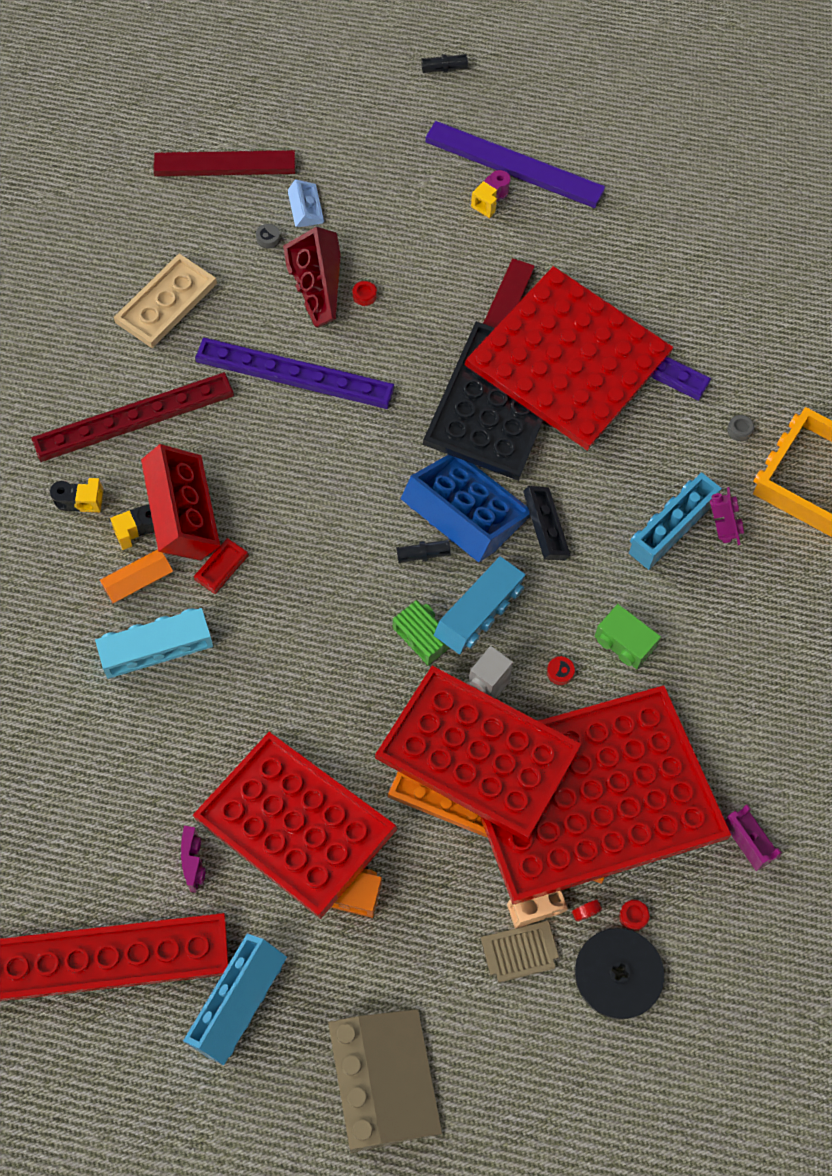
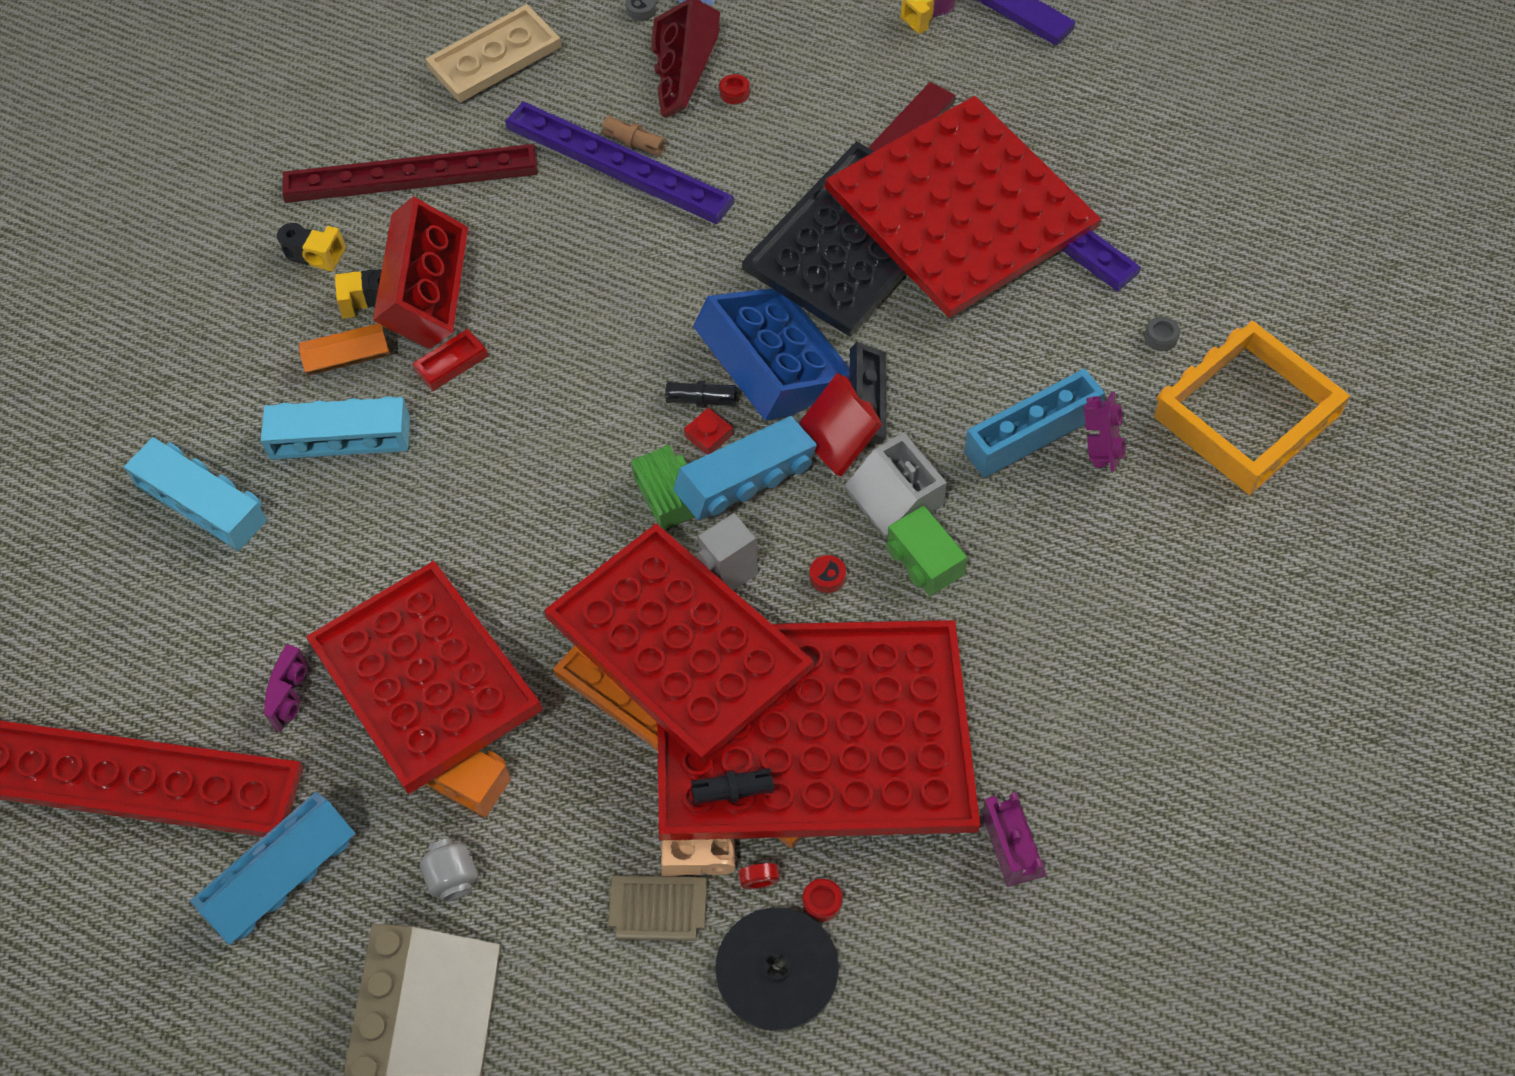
camera: 20 degrees right, 5 degrees down
none -> medium azure brick [124,437,267,551]
none -> light grey head [419,838,478,902]
none -> medium nougat pin [601,115,666,157]
none -> red plate [684,408,733,455]
none -> black pin [690,768,774,806]
none -> red slope [798,373,883,477]
none -> light grey slope [844,432,947,540]

